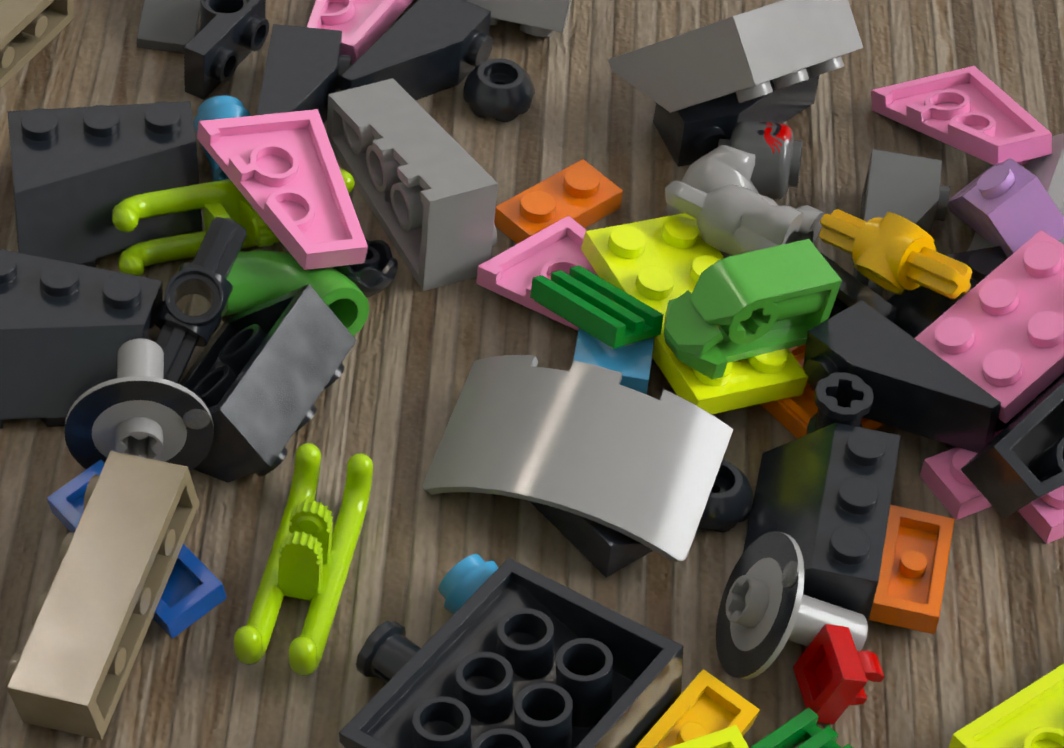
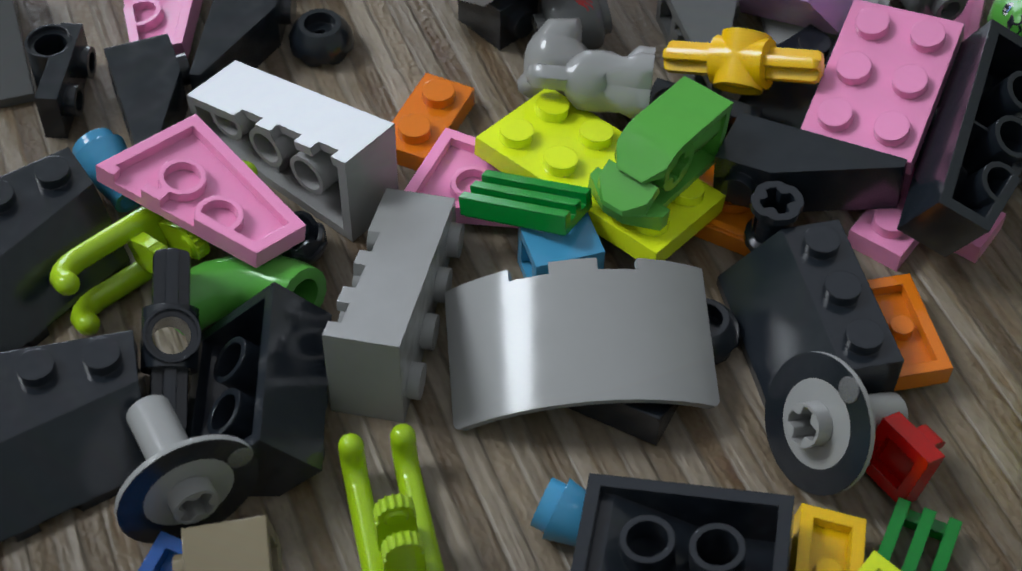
camera: 20 degrees left, 5 degrees up
none -> light grey wedge [322,188,465,423]

